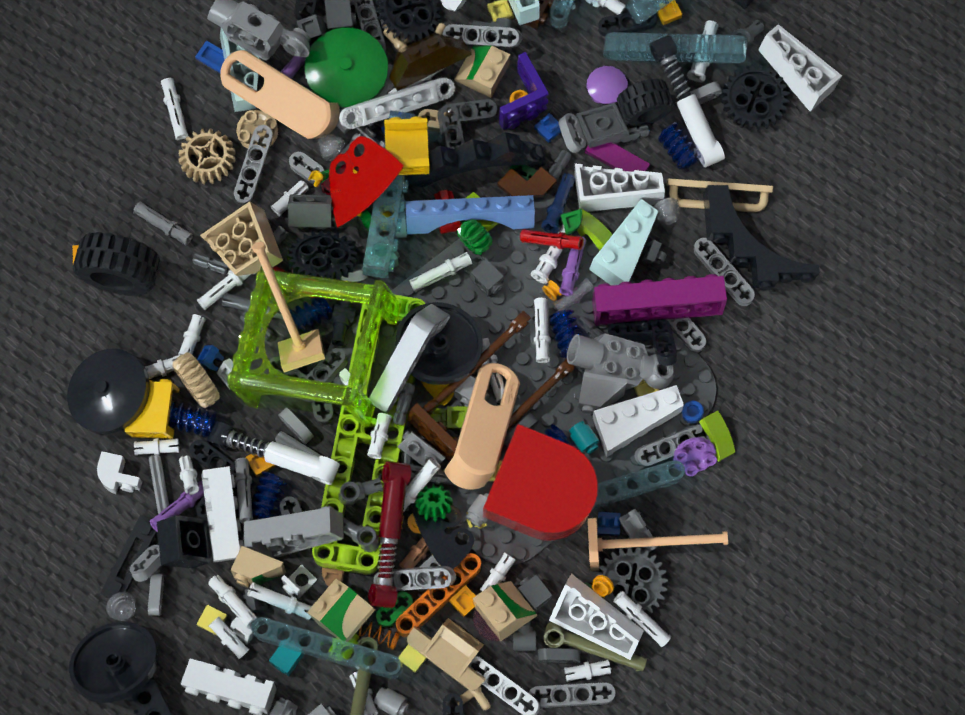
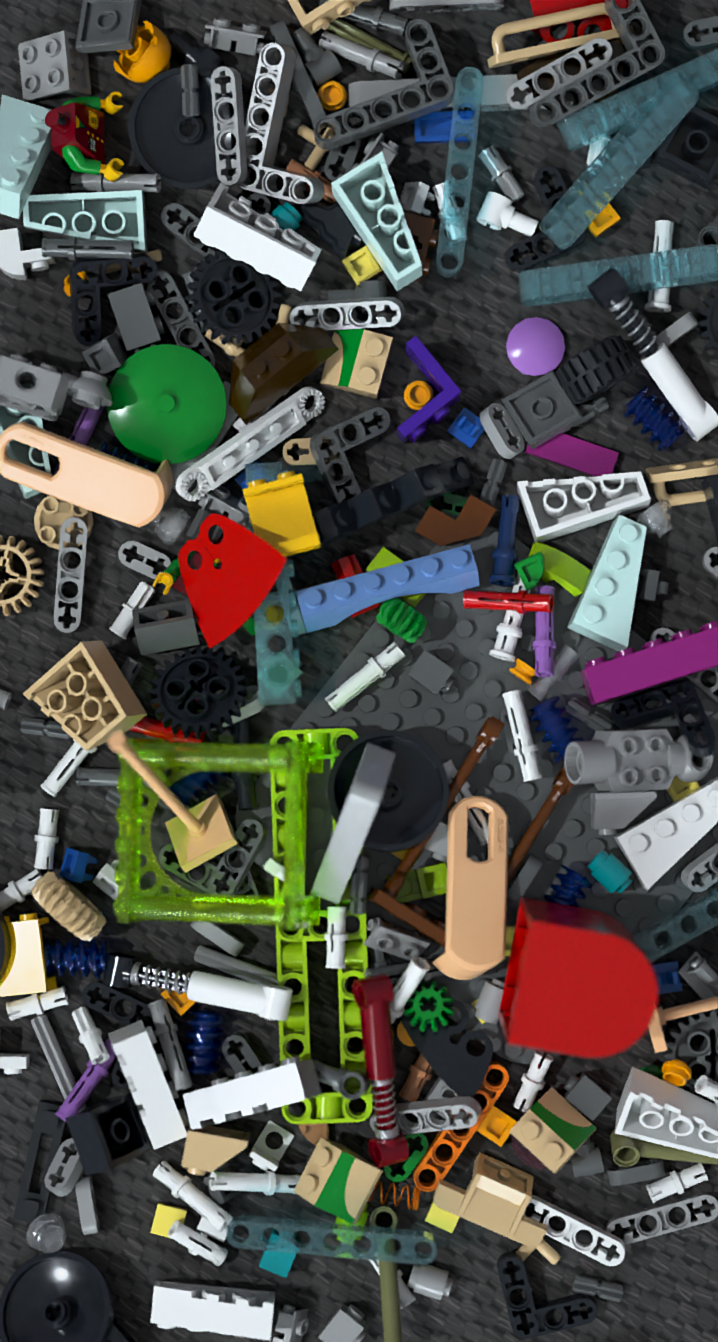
camera: 10 degrees left, 15 degrees up
dark grey pin [338,477,383,506] -> none

